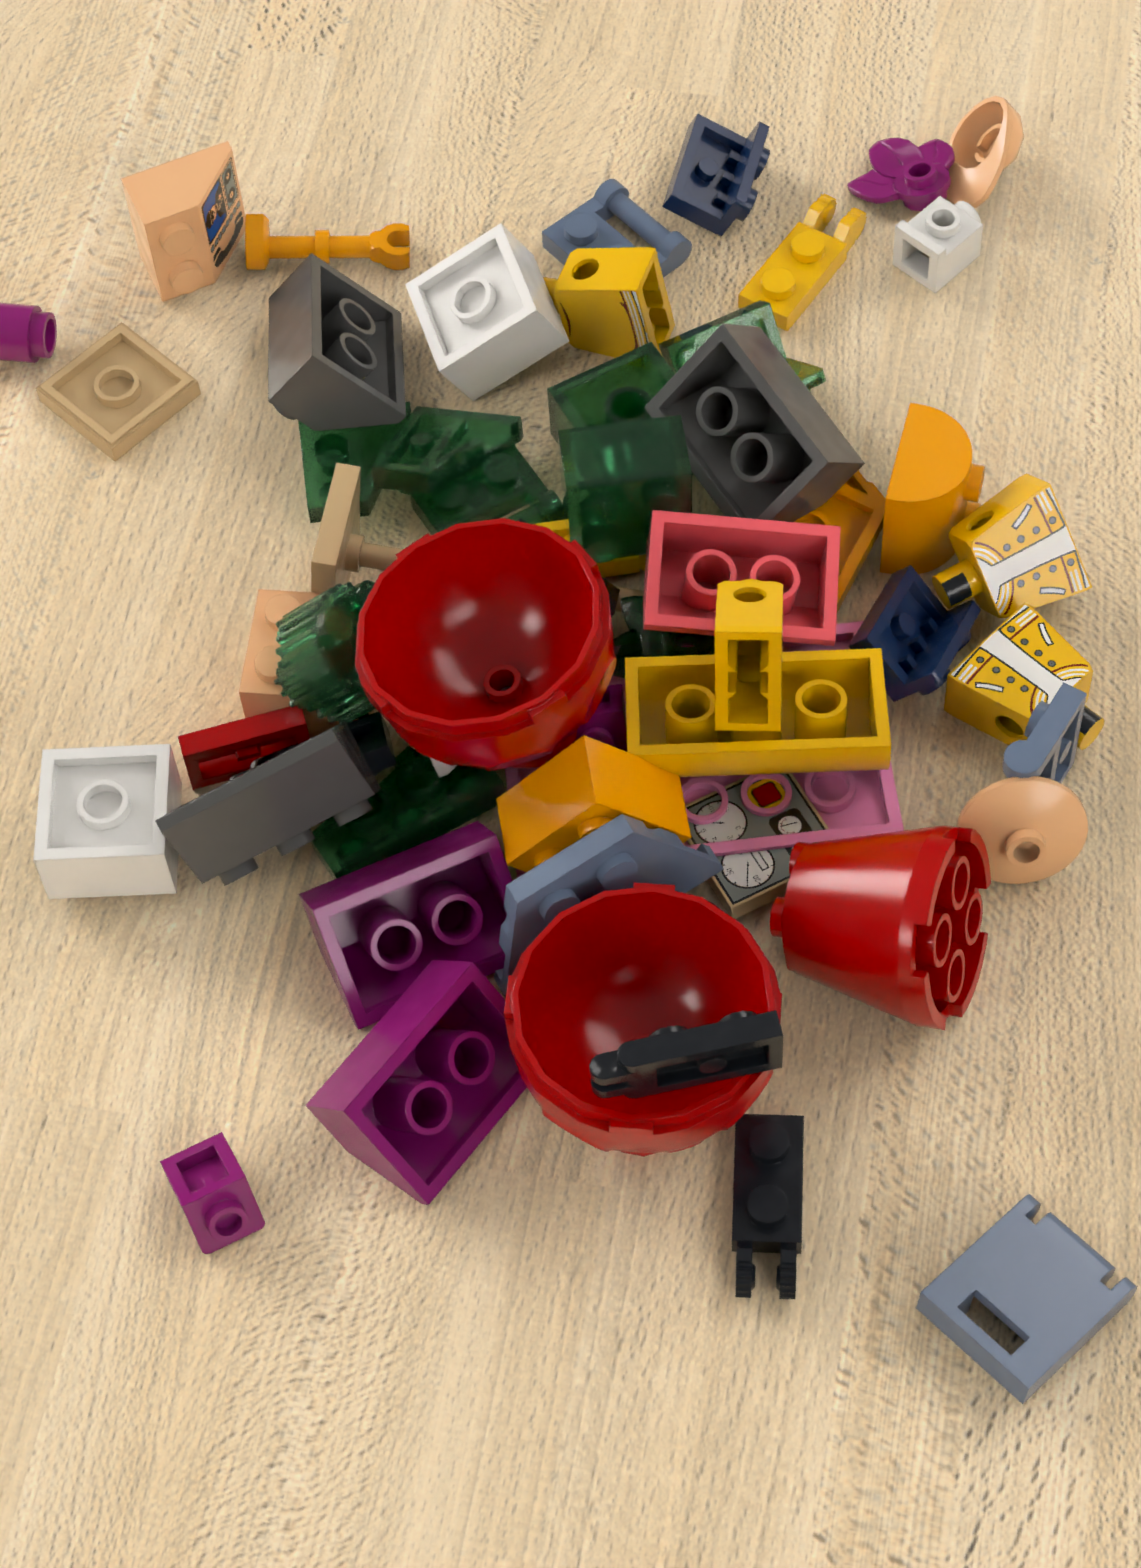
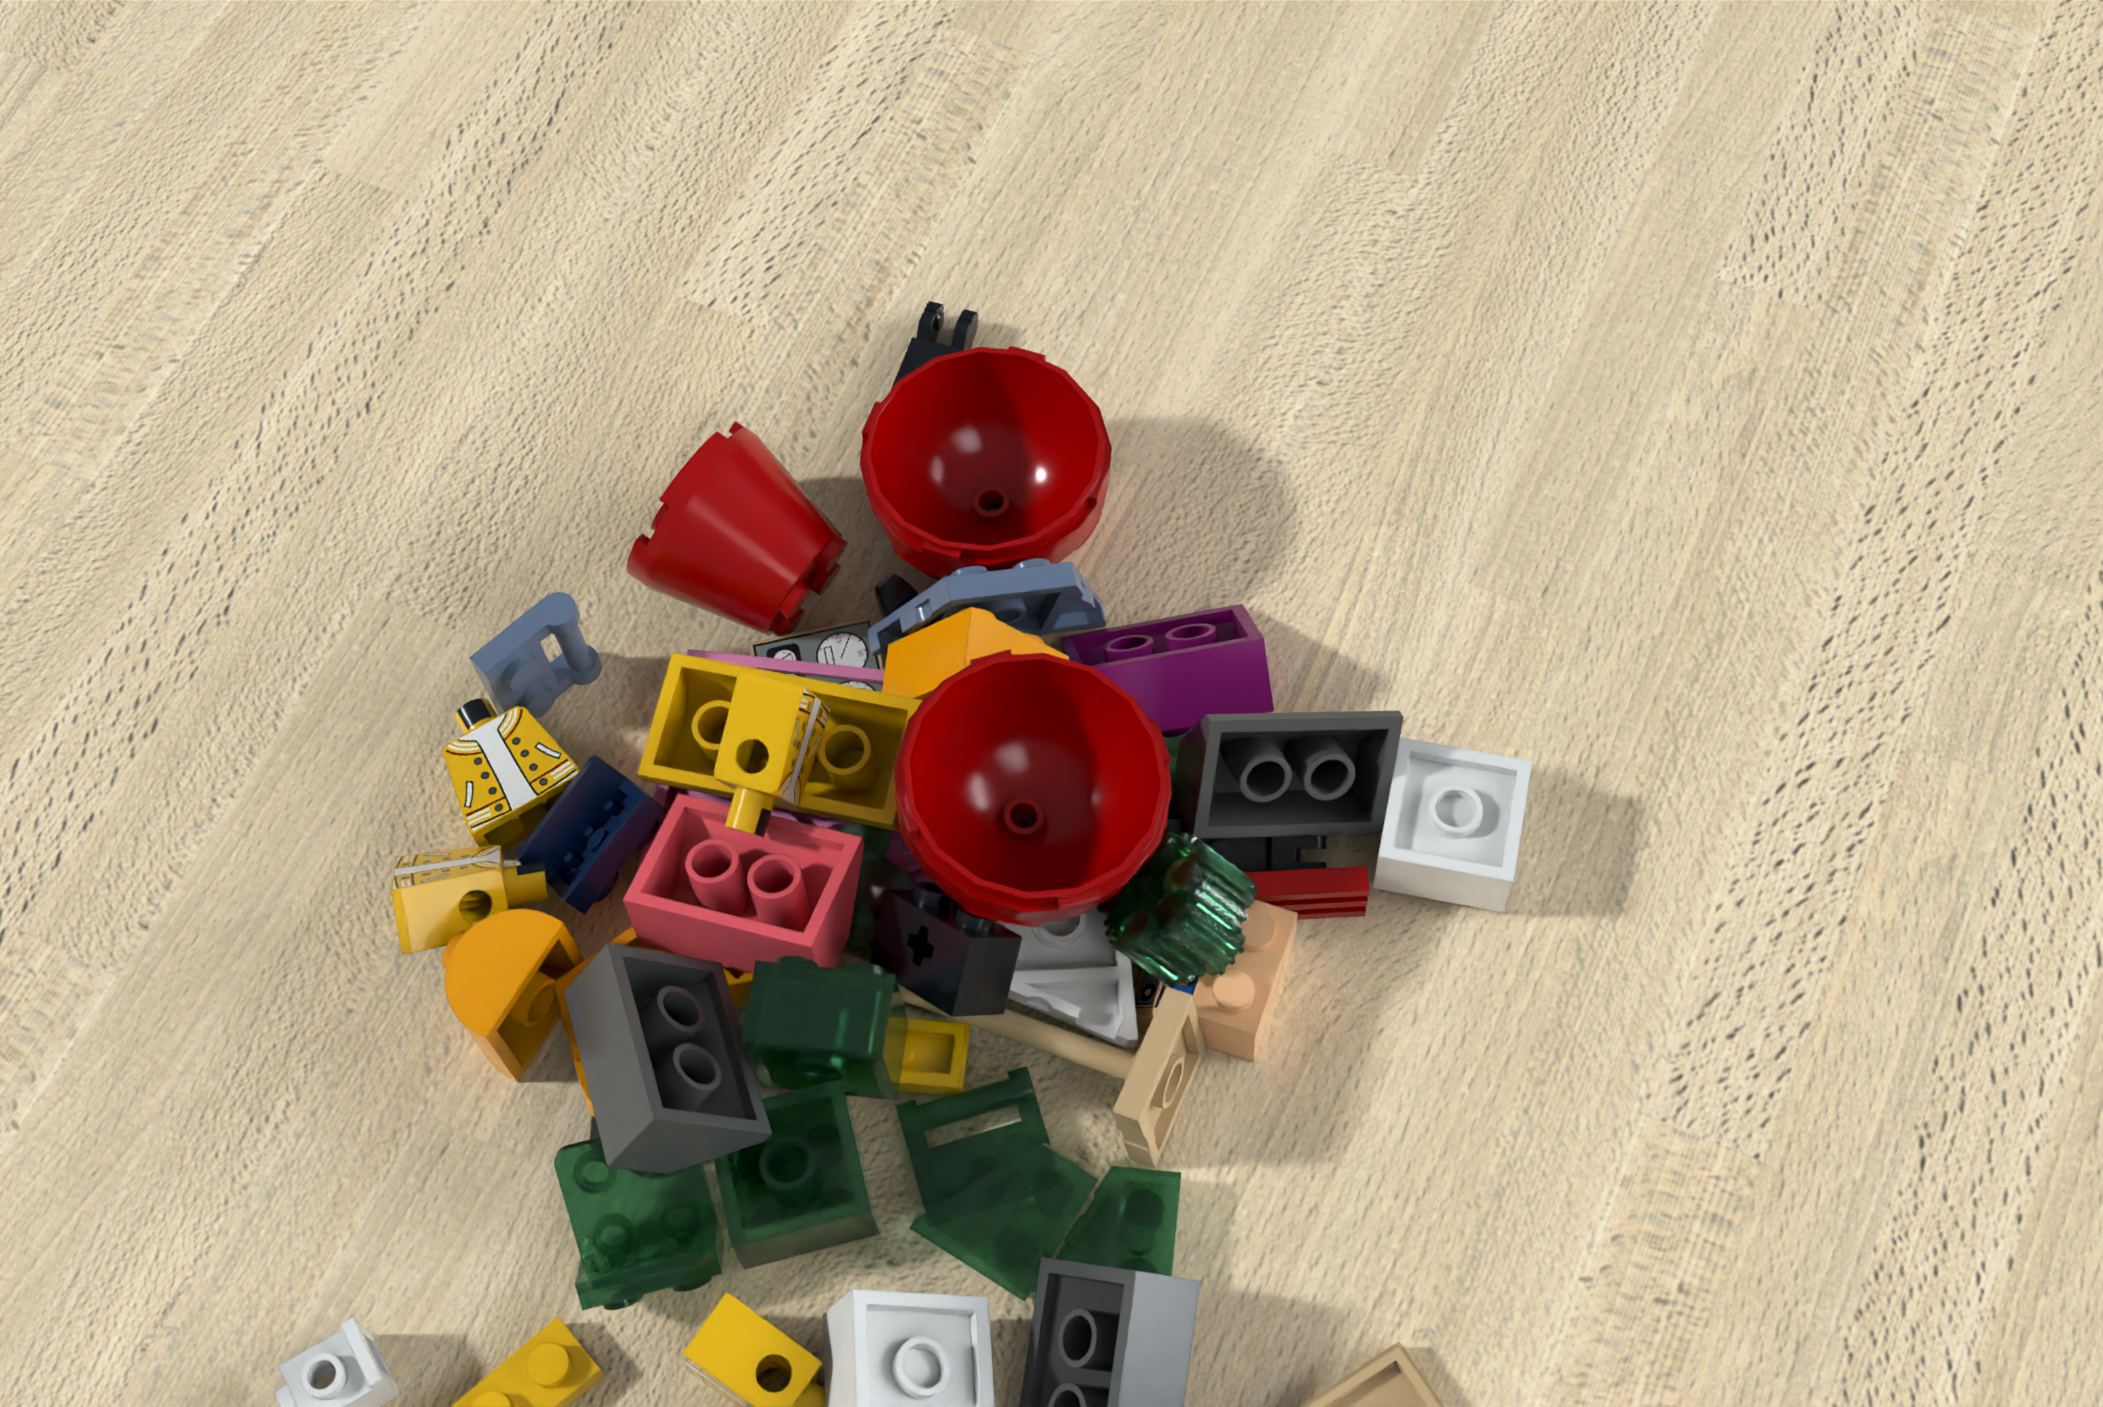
camera: 165 degrees left, 5 degrees up
magenta bracket [160,1132,265,1254] -> none
magenta slope [305,960,527,1205] -> none
black hinge [590,1010,783,1099] -> none
sand blue container [916,1194,1137,1404] -> none
light nougat dish [956,776,1088,884] -> none

